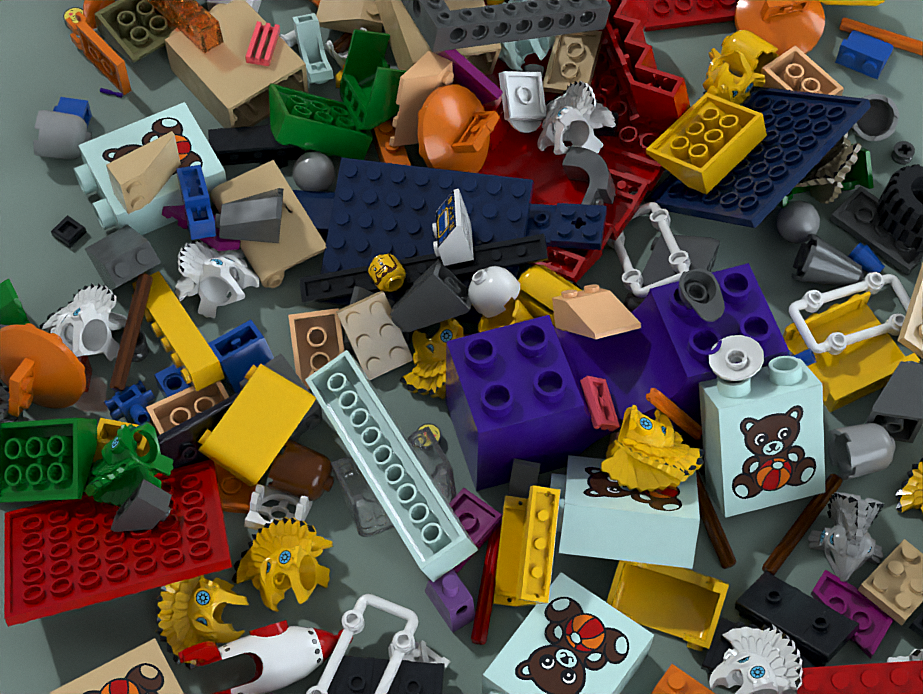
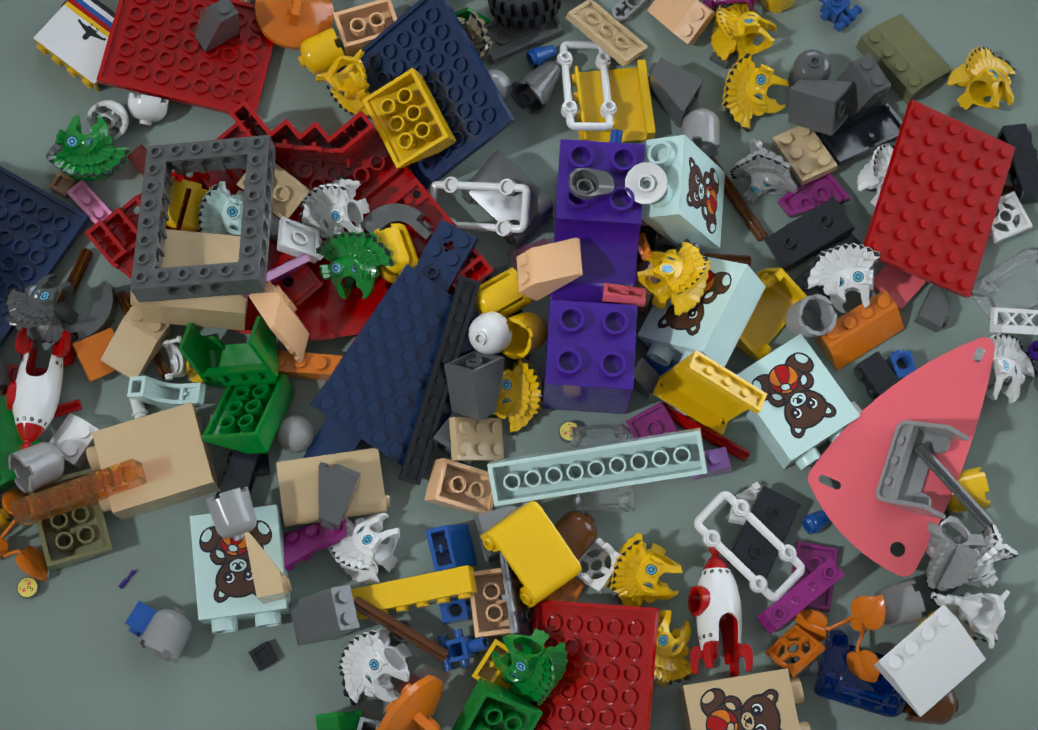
camera: 70 degrees left, 15 degrees up
orange tile [66,12,132,95] -> none
dark grey slope [110,479,172,532] -> none
blue slope [176,165,216,240] -> none
coral tile [245,21,280,66] -> none
yellow head [368,254,406,292] -> none
orange bracket [418,85,500,173] -> none
white slope [432,189,474,266] -> none
none -> light grey cylinder [206,487,257,542]
none -> green piece [316,232,395,300]
none -> yellow cylinder [373,223,419,283]
none -> light grey cylinder [785,294,837,339]

